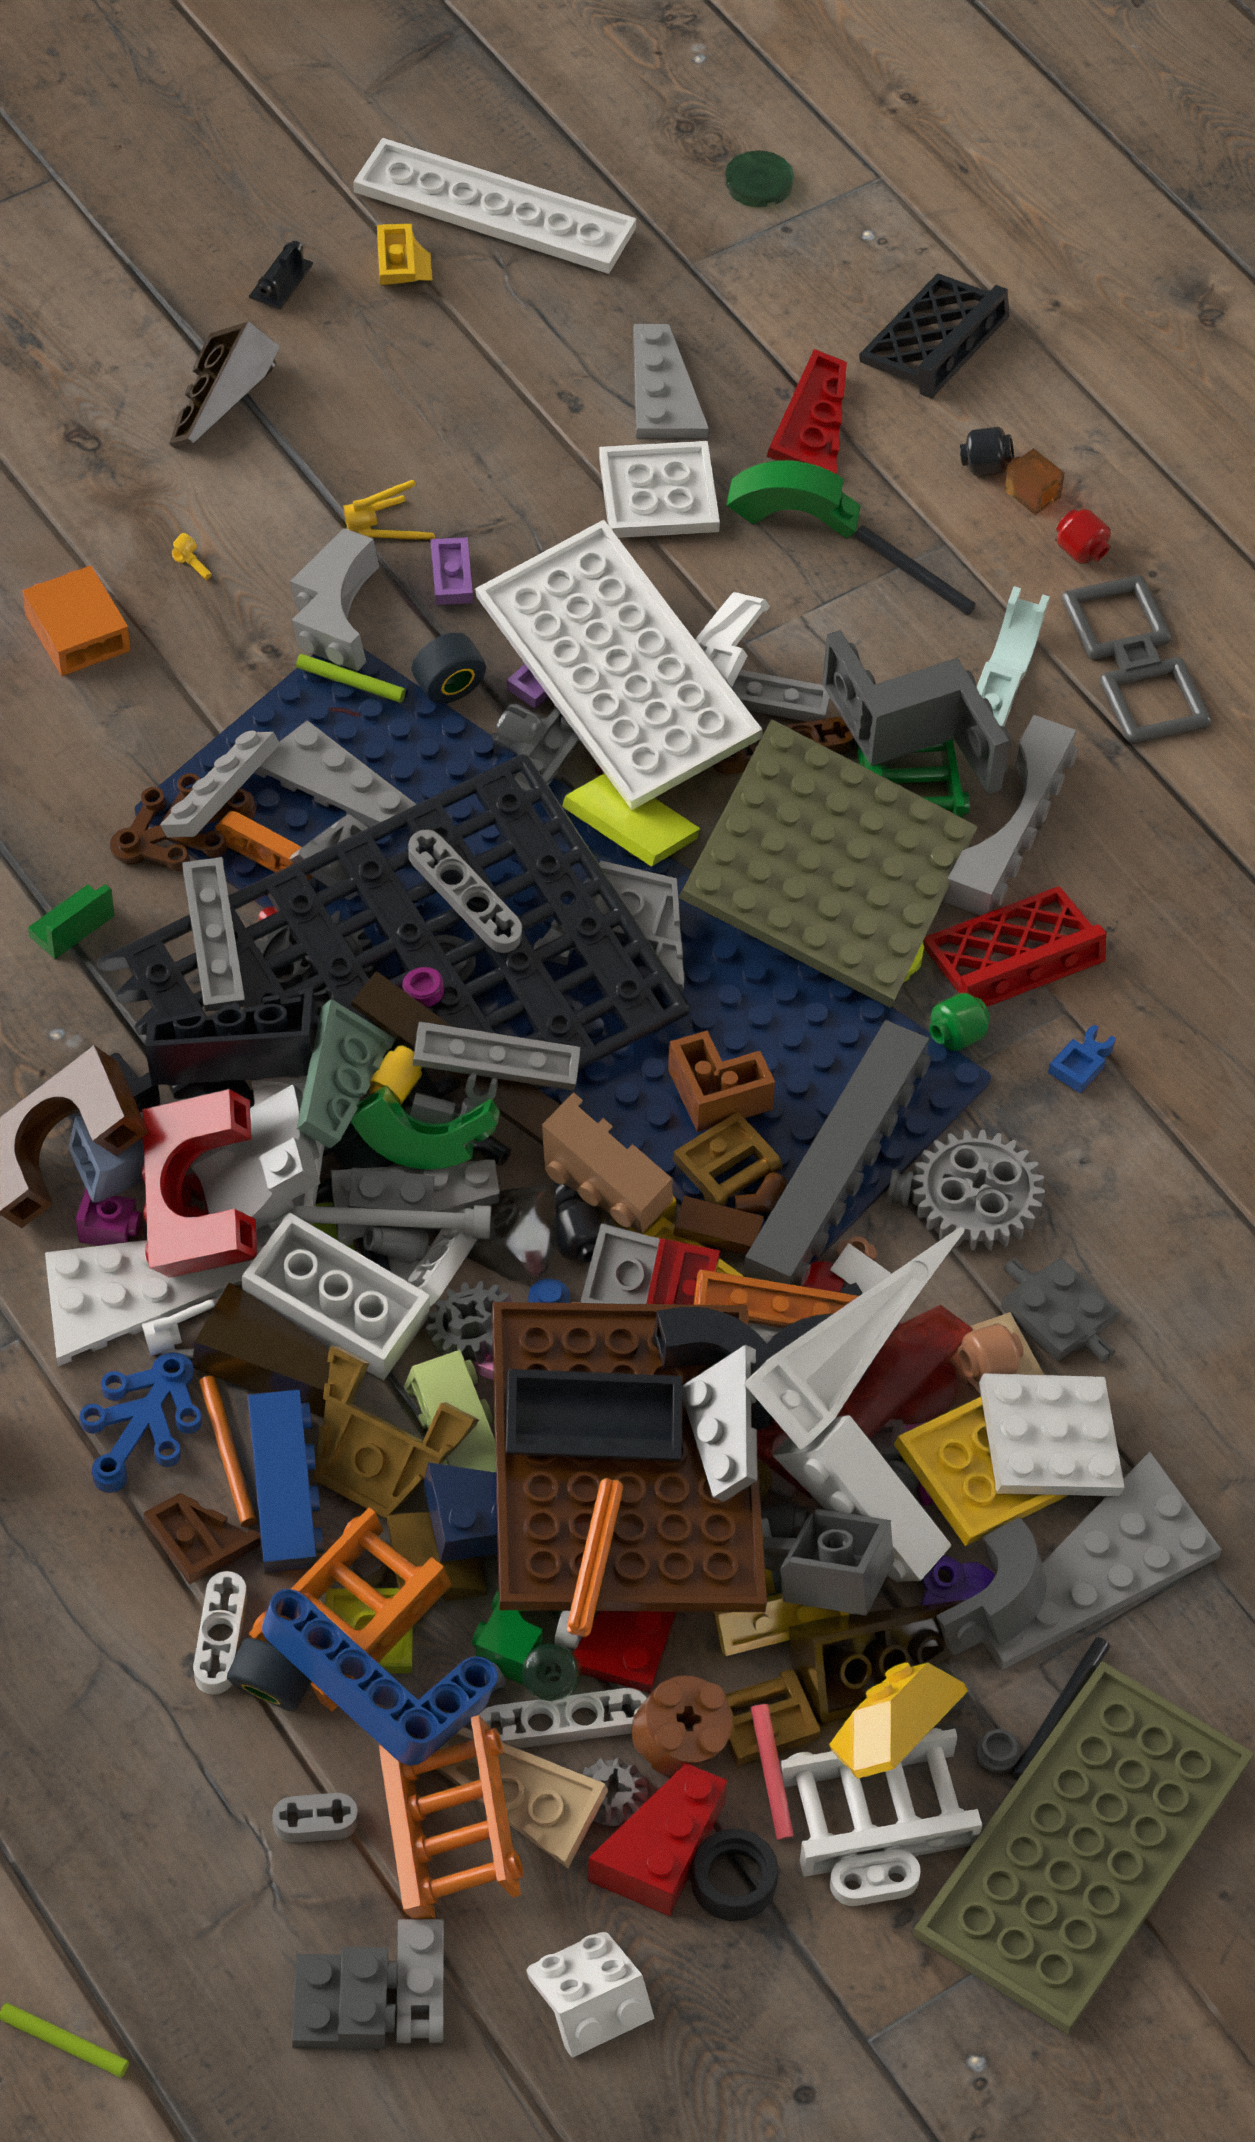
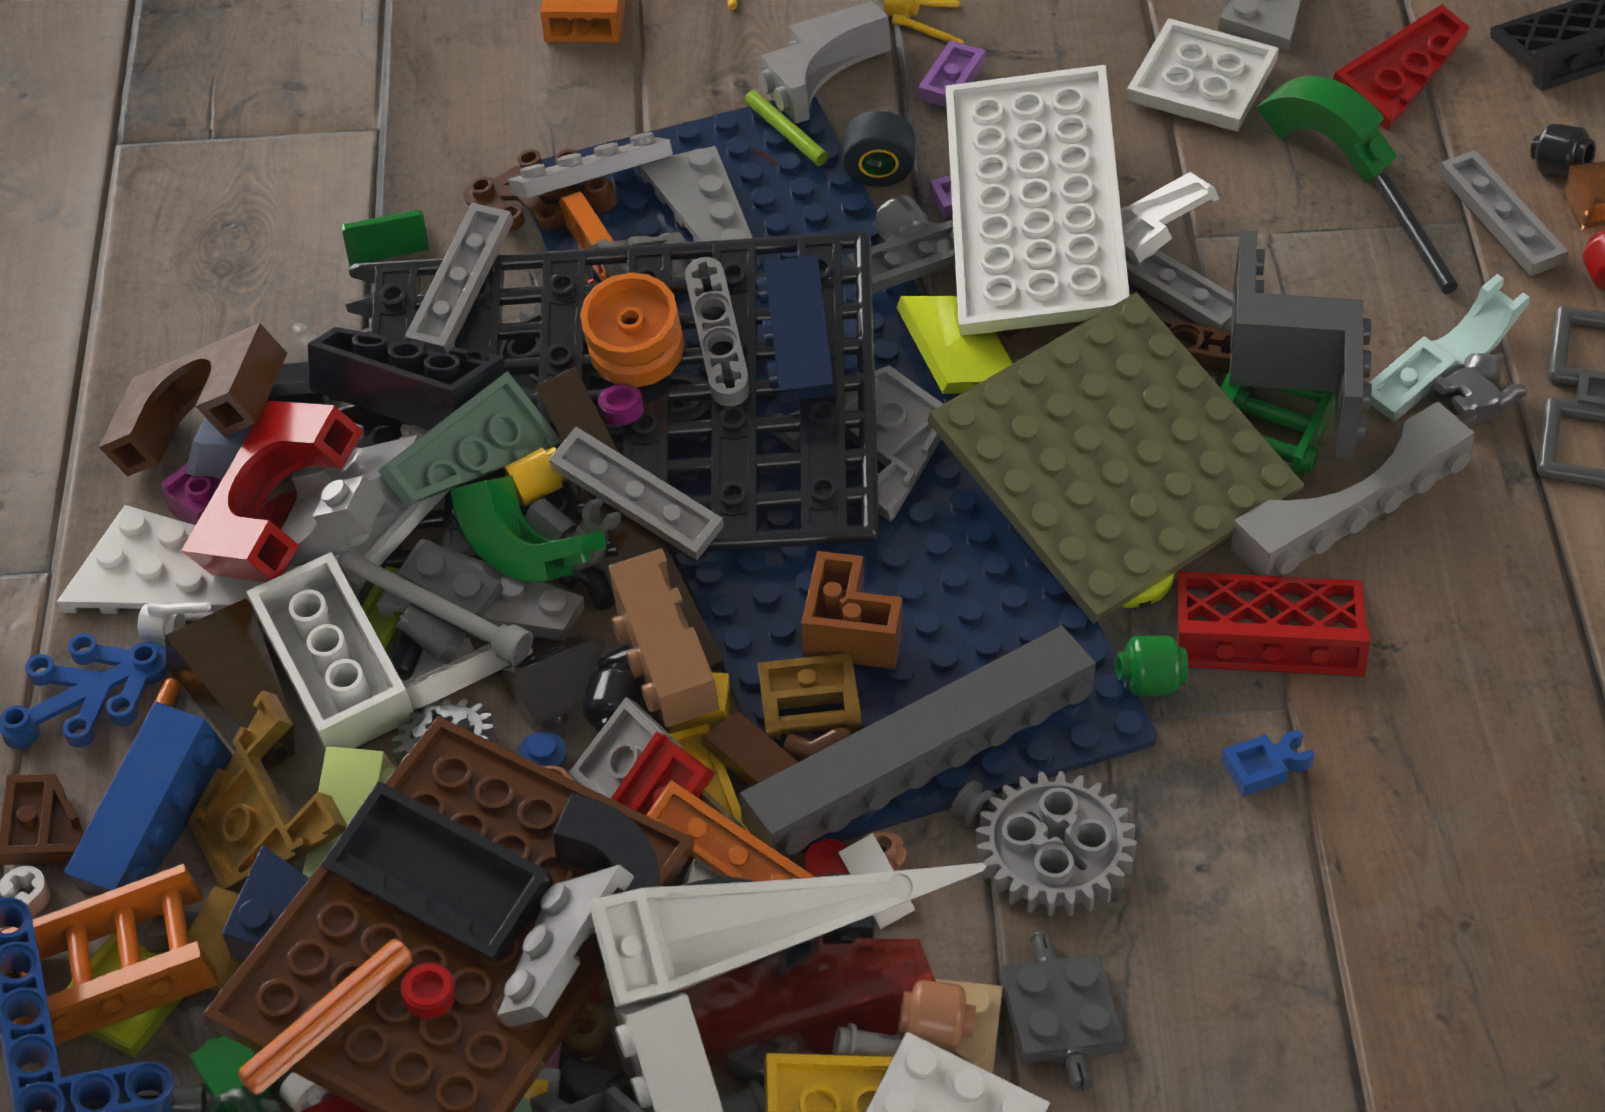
camera: 35 degrees right, 5 degrees down
none -> red tile [401,963,456,1019]
none -> orange wheel [580,273,685,388]
none -> dark blue wedge [757,255,835,402]
none -> light grey pin [833,1023,902,1057]
none -> flat silver animal [1429,353,1527,429]
none -> light grey plate [1439,150,1569,276]

